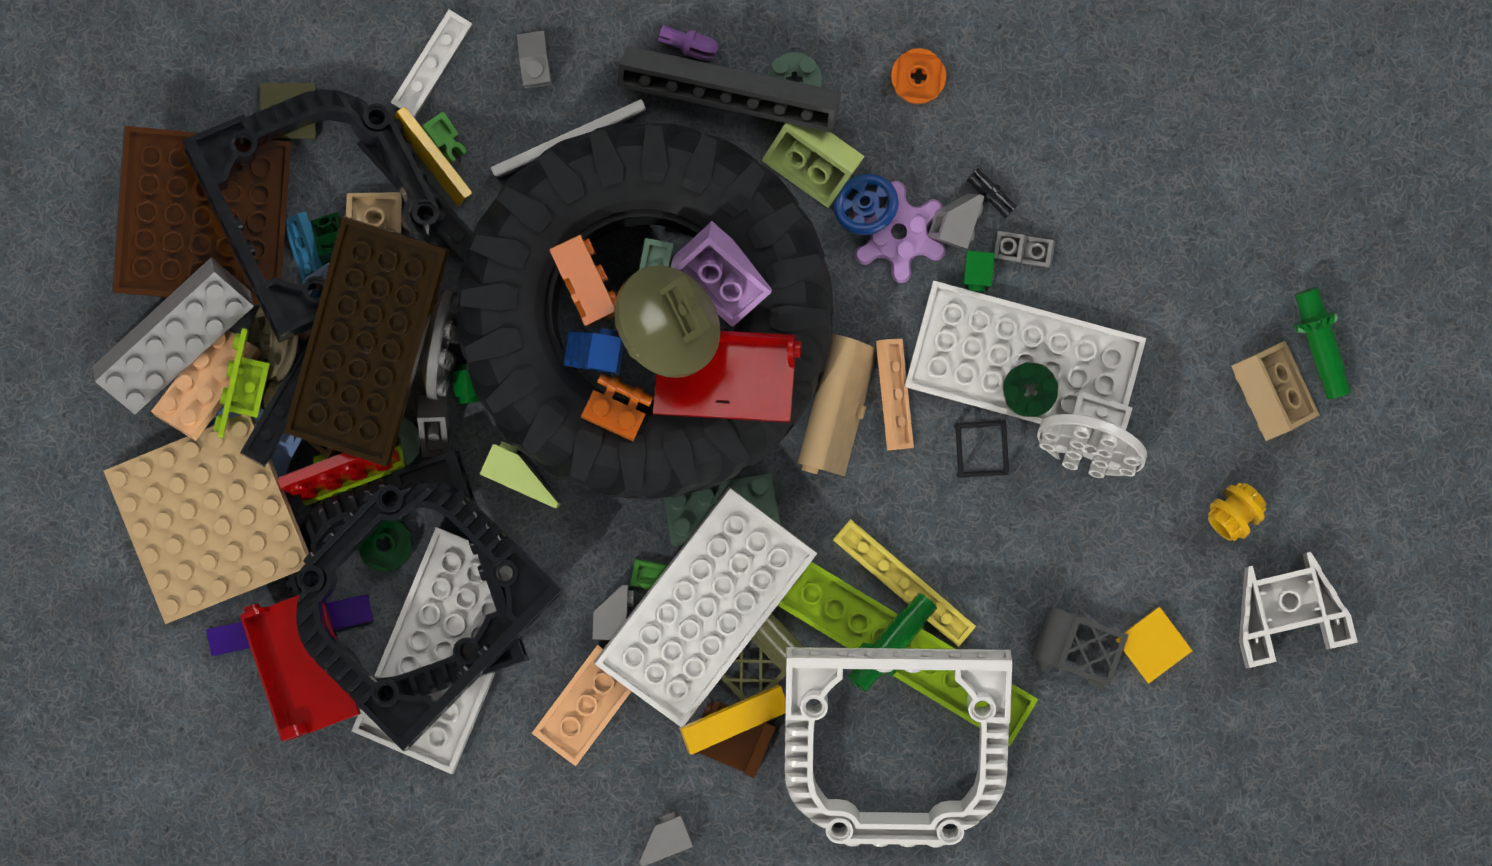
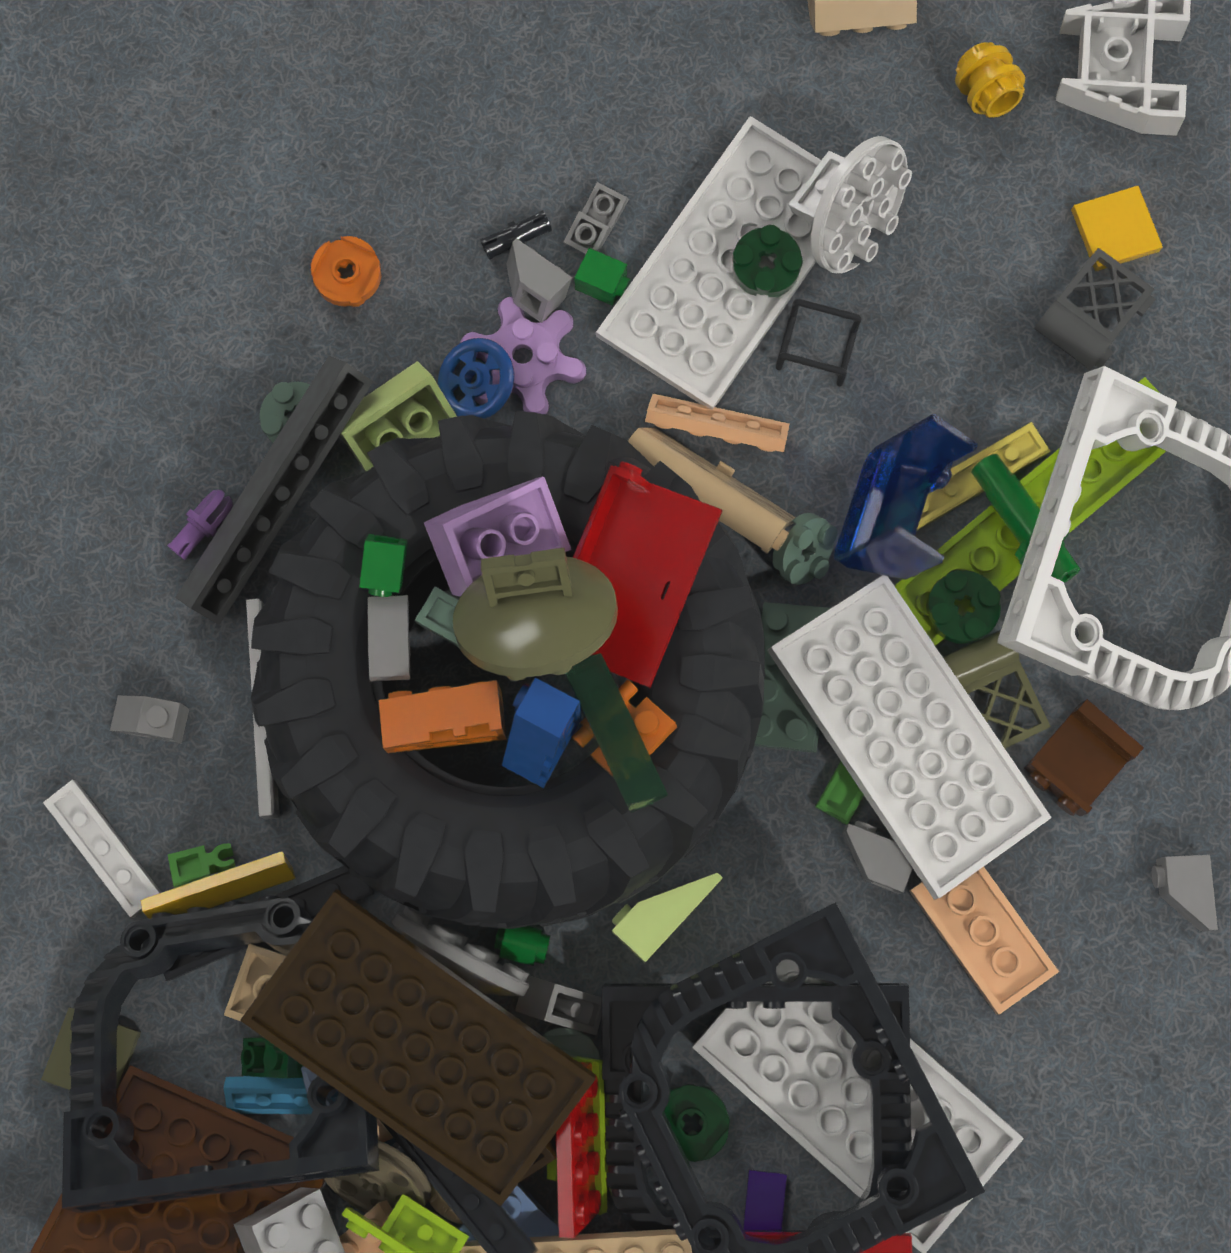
camera: 75 degrees left, 10 degrees down
yellow tile [679,685,786,755] -> none
none -> green brick [359,534,408,597]
none -> light grey slope [368,595,410,681]
none -> clear green slope [566,653,668,813]
none -> sand green plate [773,513,838,585]
none -> clear blue windscreen [834,413,978,579]
none -> dark green plate [926,570,1001,644]

